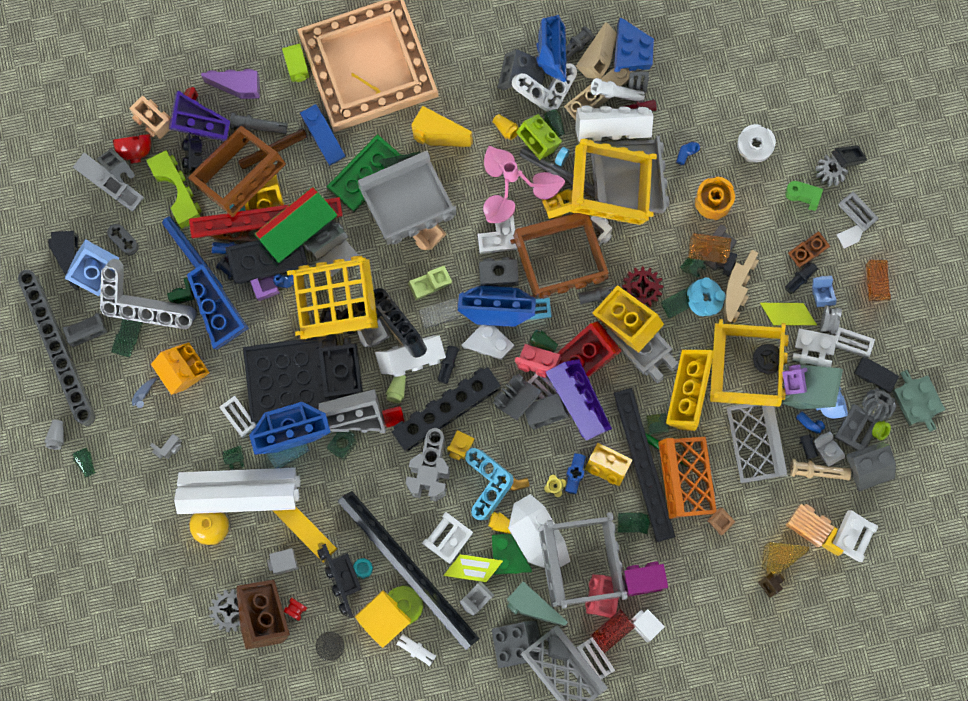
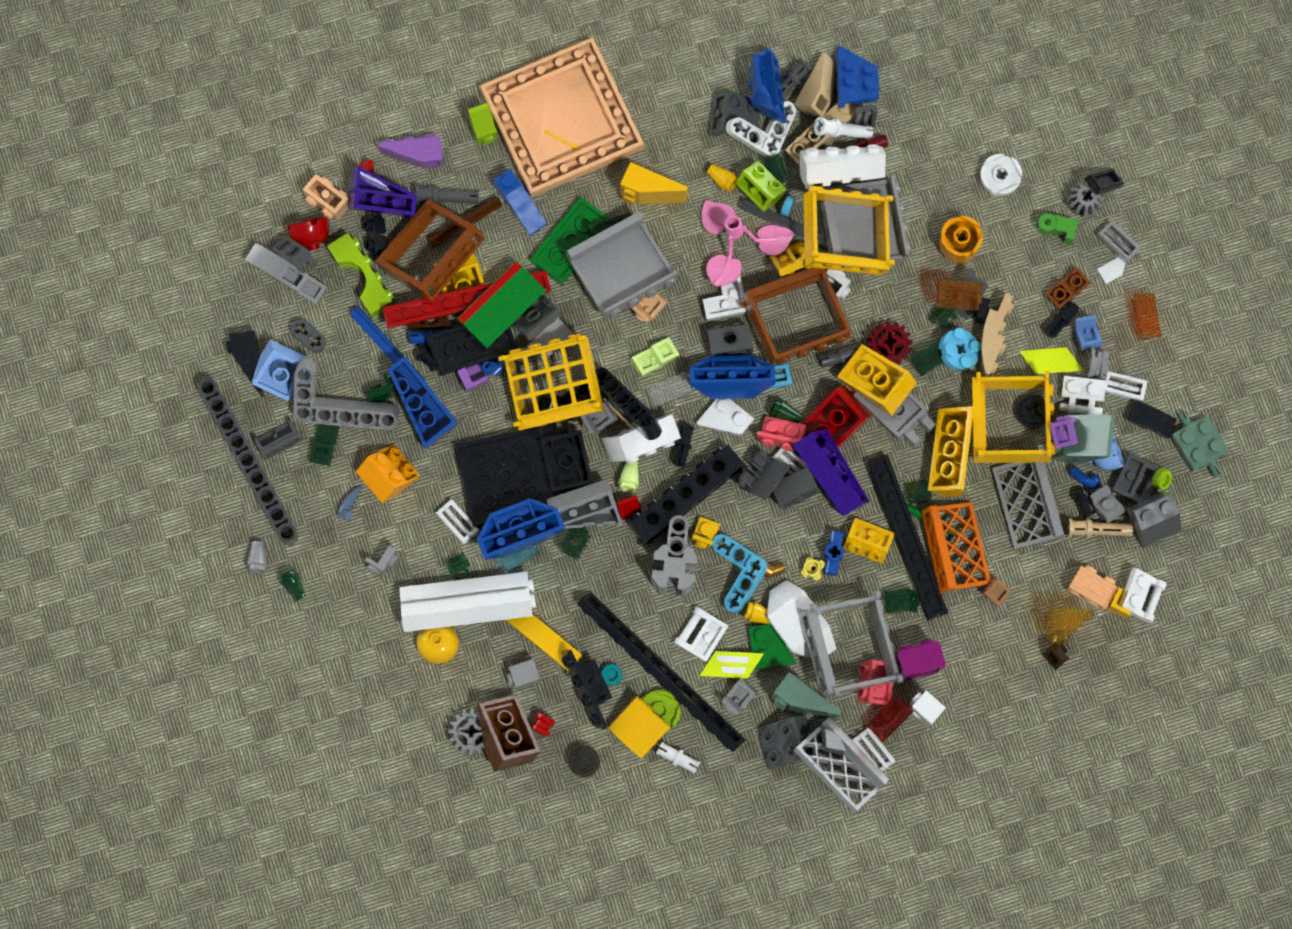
camera: 10 degrees left, 0 degrees up
blue arm [676,142,700,165] -> none
dark grey gear [862,388,897,421] -> none

